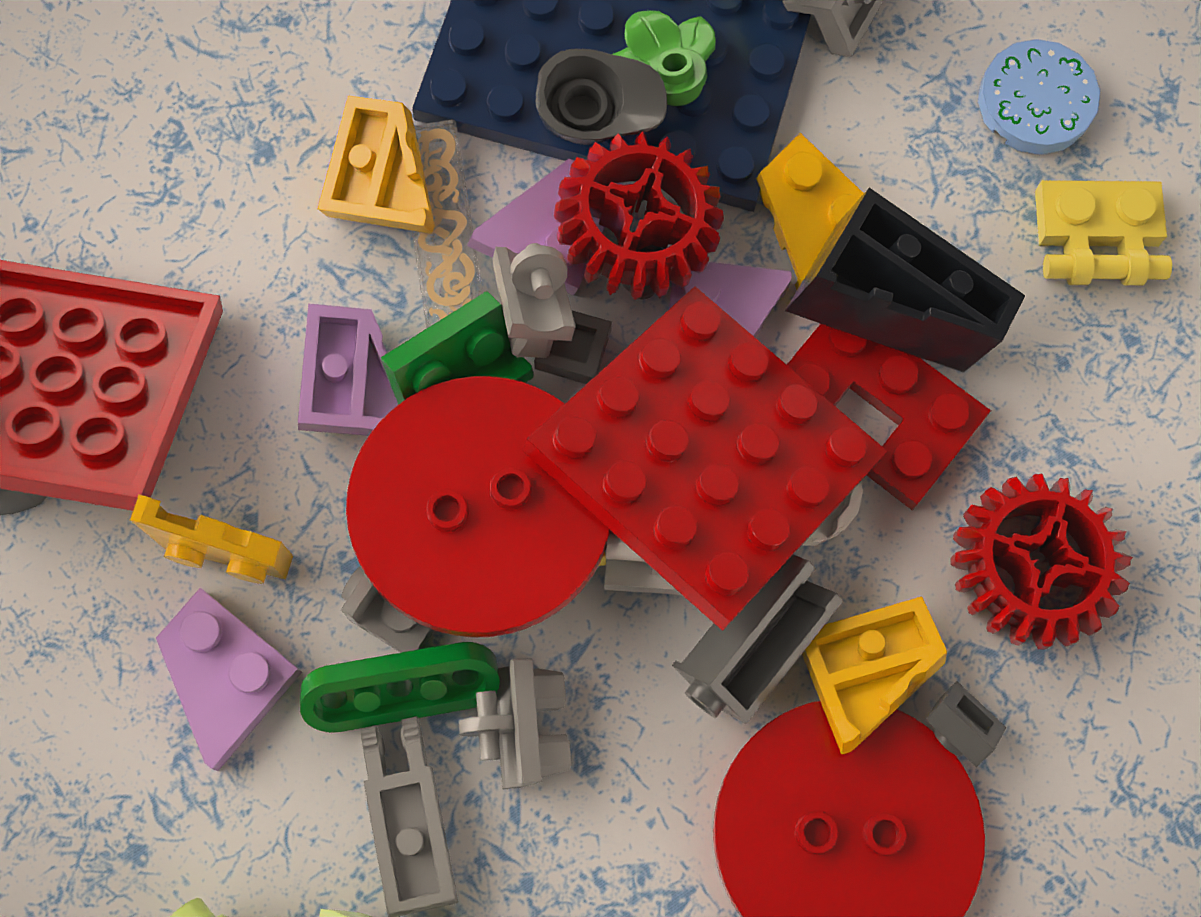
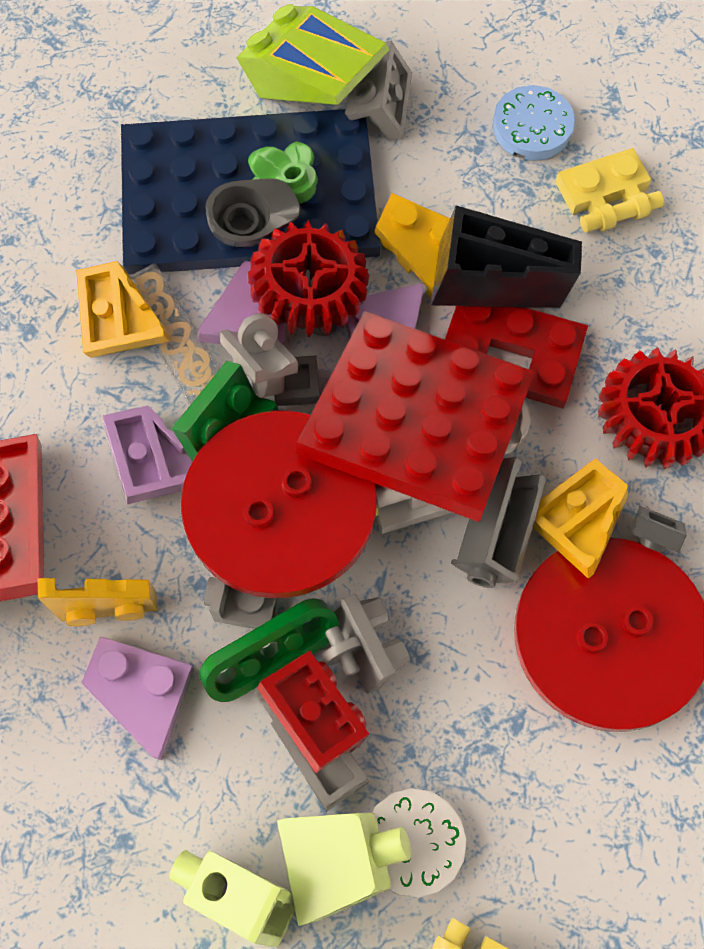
camera: 20 degrees left, 5 degrees down
none -> red bracket [257,651,369,773]

